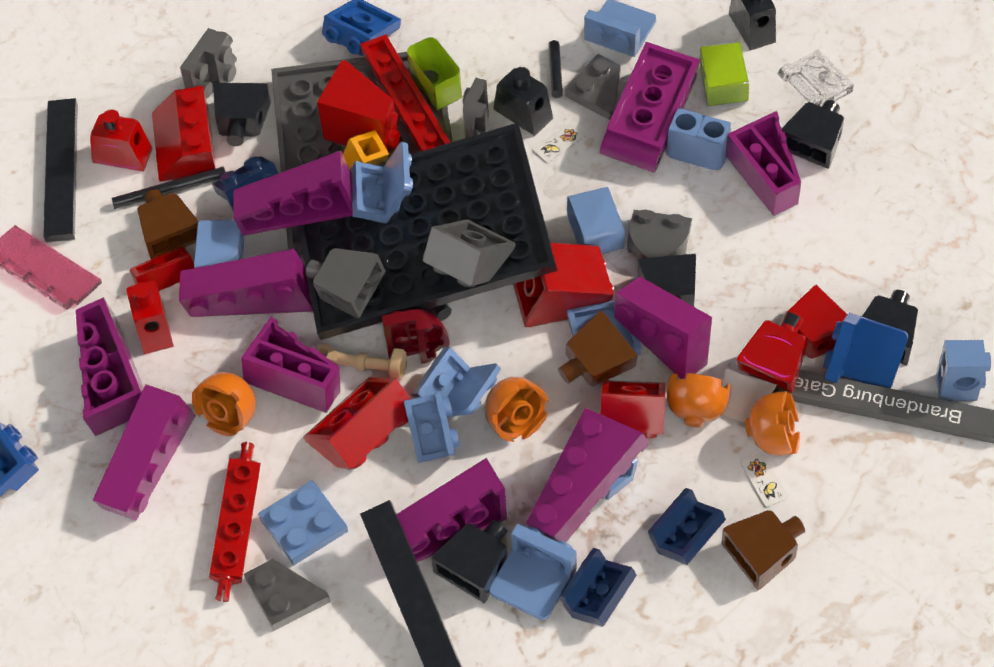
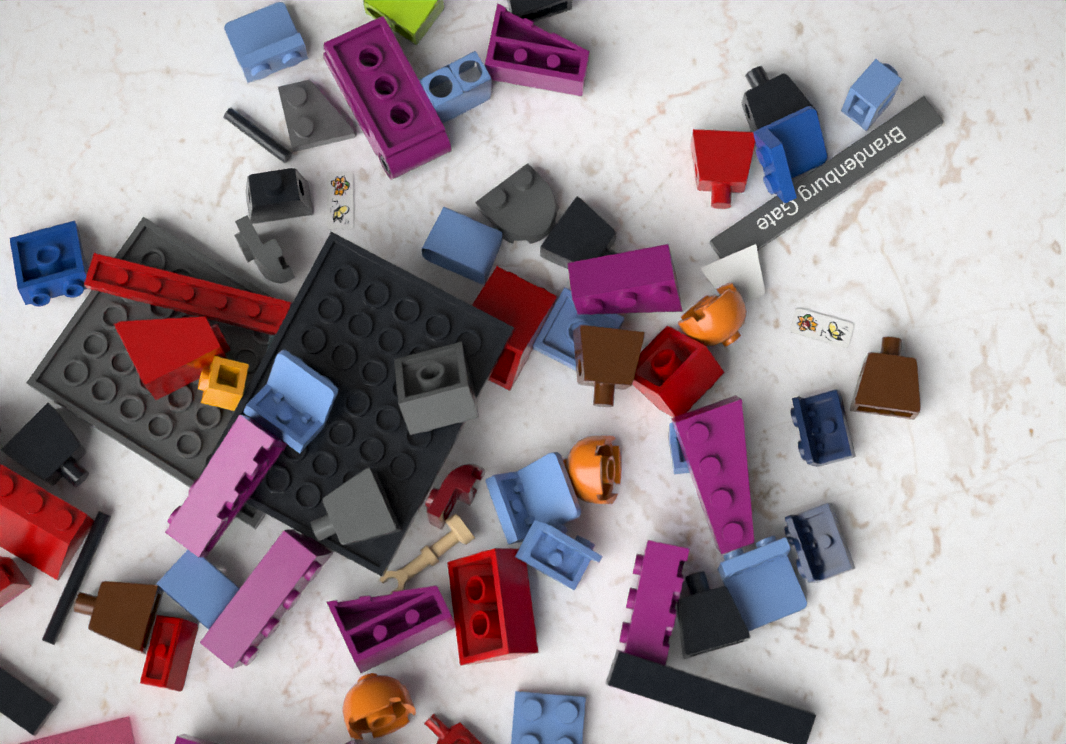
camera: 55 degrees left, 20 degrees up
red torso [126,280,174,354] -> none
dark blue bracket [212,156,279,211] -> none
lime piece [407,37,462,110] -> none
red torso [736,312,807,393] -> none
orange cylinder [745,391,800,456] -> none

